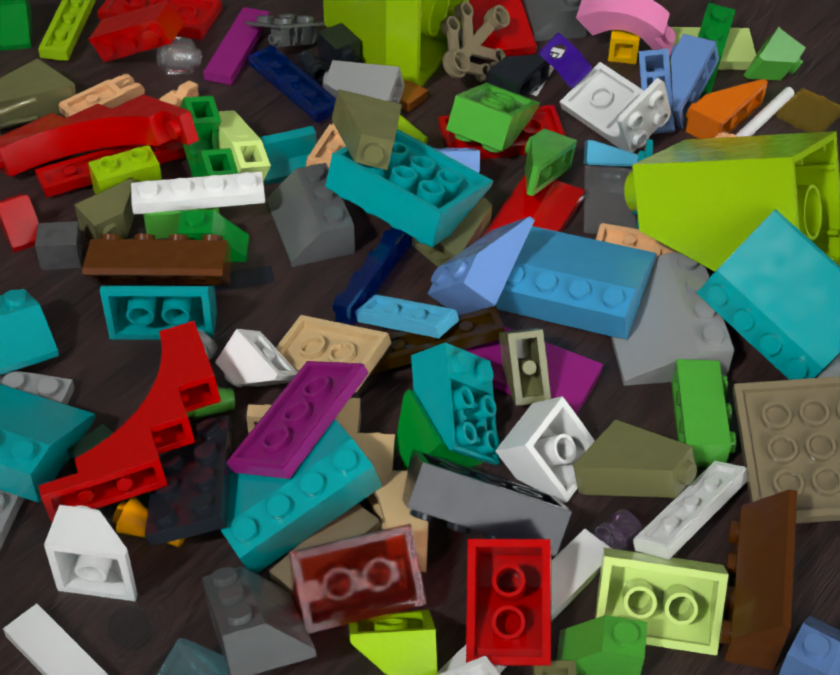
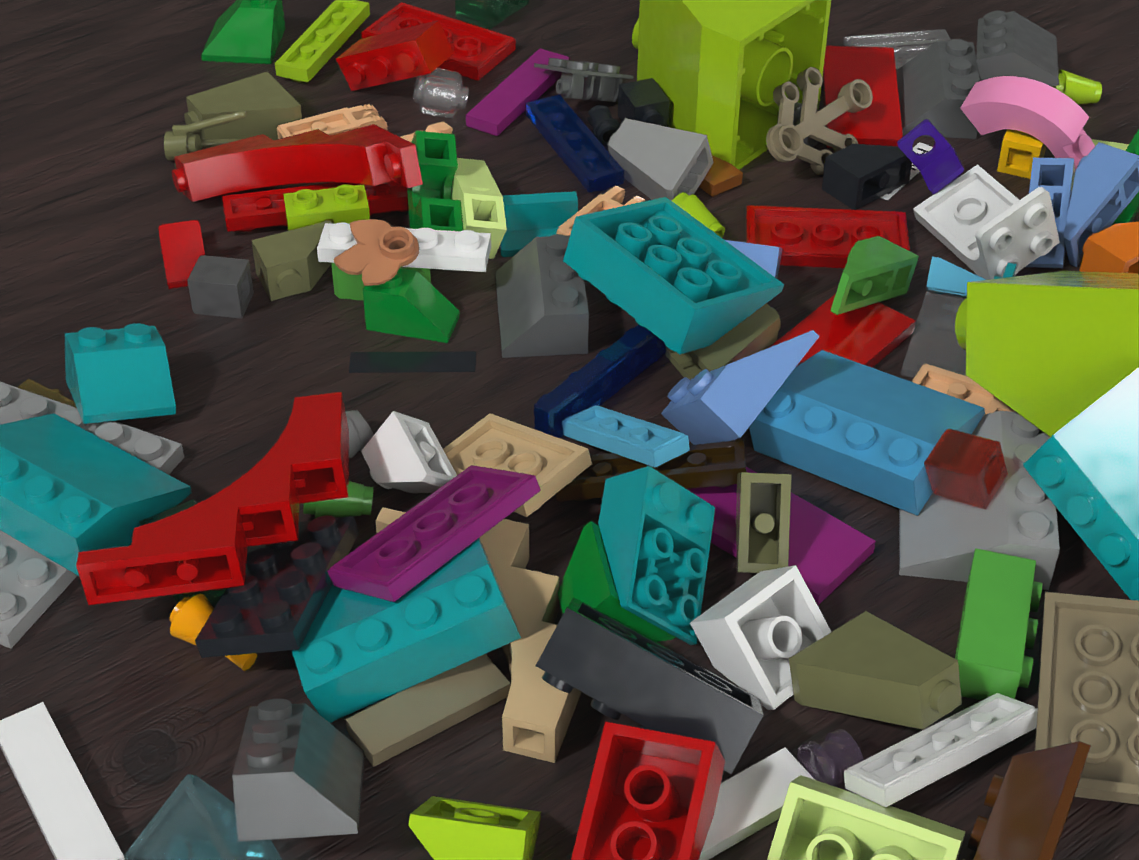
camera: 15 degrees right, 5 degrees down
white slope [44,505,138,601] -> none
reddish brown slope [82,234,231,285] -> none
teal slope [100,286,217,340] -> none
clear red slope [289,523,426,634] -> none
olive slope [332,89,402,170] -> none
bright green slope [446,83,540,153] -> none
none -> nougat plate [333,219,419,286]
none -> clear red panel [924,429,1008,509]

